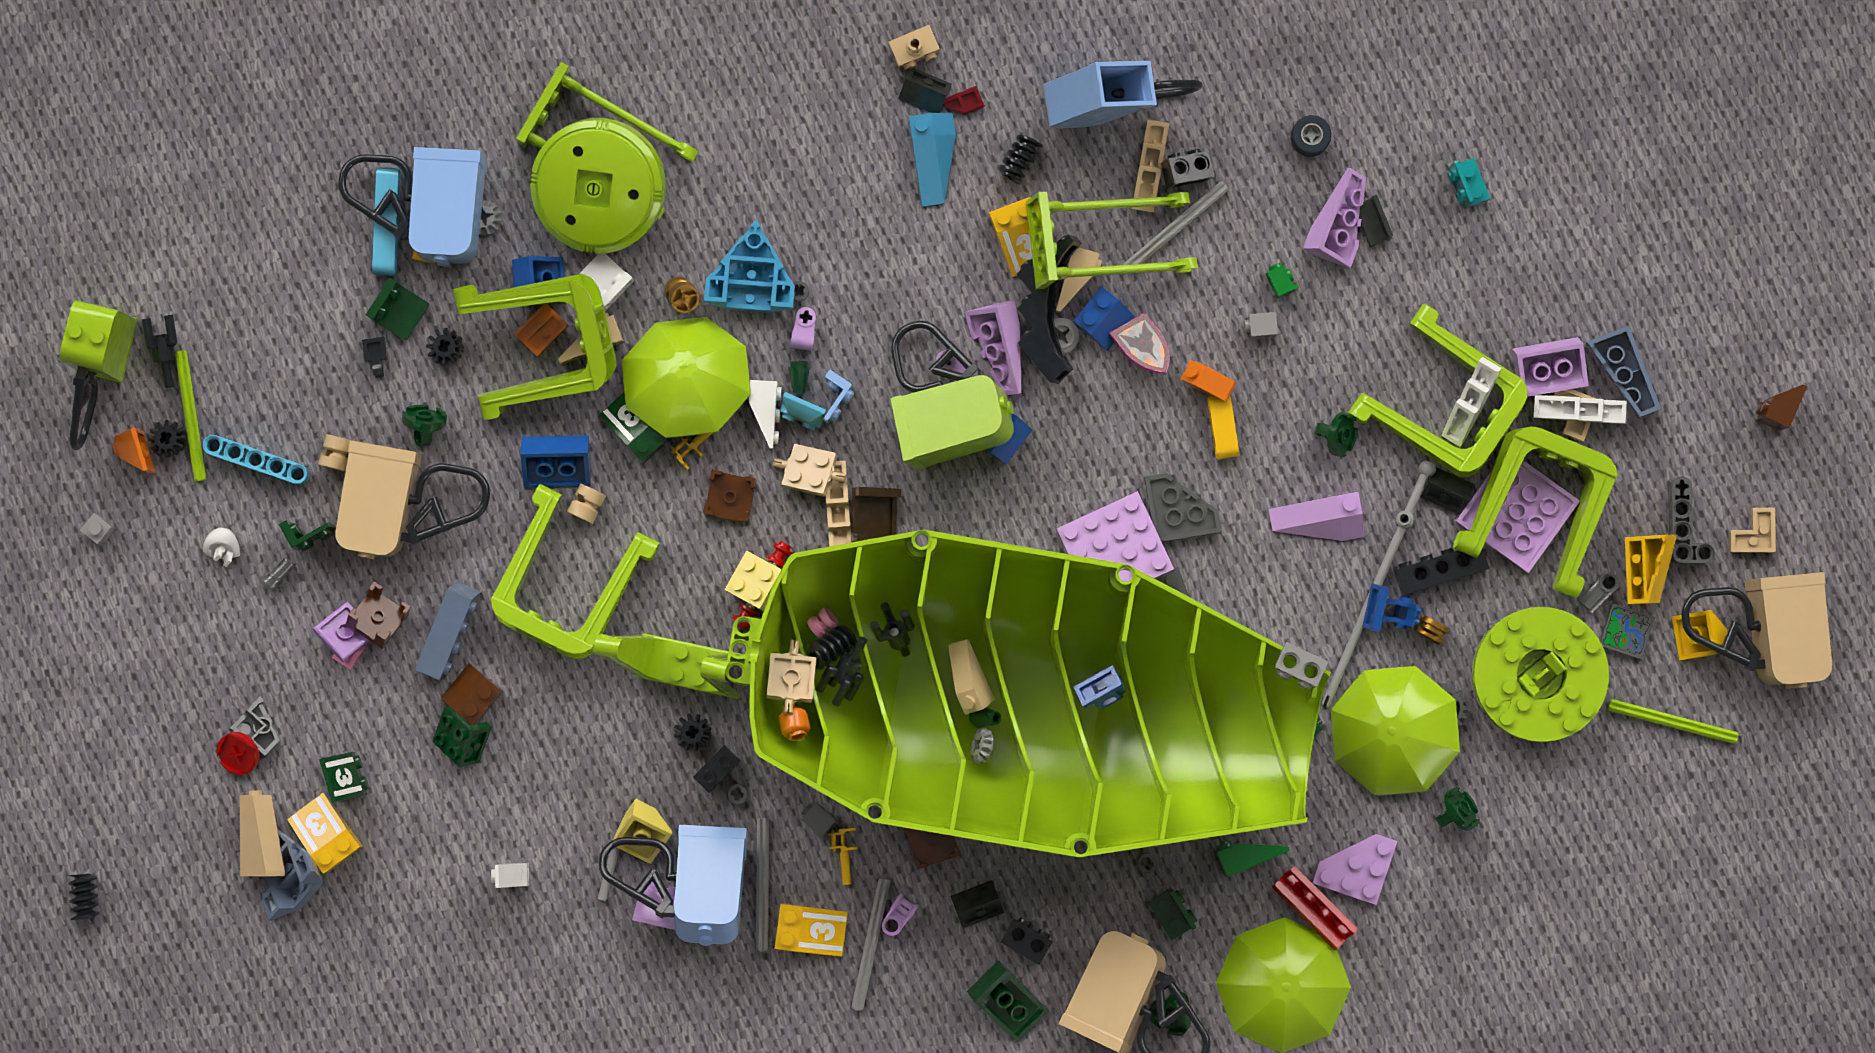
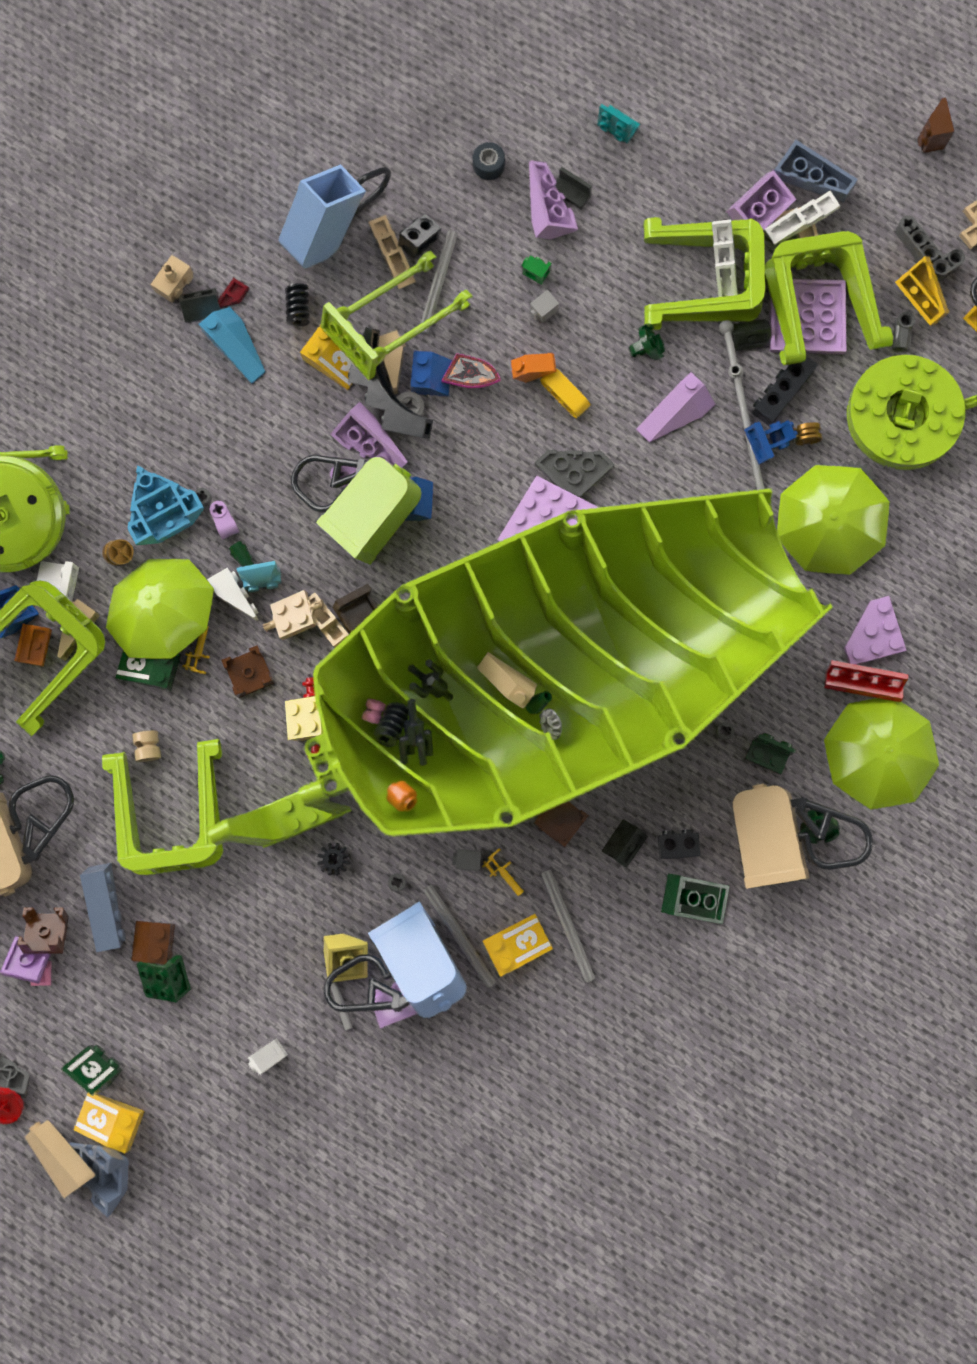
camera: 30 degrees left, 5 degrees down
blue slope [520,435,591,488] -> none
black brick [693,745,741,793] -> none
tan plate [767,640,816,714] -> none
light blue bracket [823,370,854,424] -> none
lavender piece [882,893,919,936] -> none
tile [1074,665,1125,709] -> none
green slope [1214,841,1290,877] -> none
light grey brick [1273,642,1328,690] -> none
dark green tile [1435,787,1480,831] -> none
tile [1600,603,1655,660] -> none

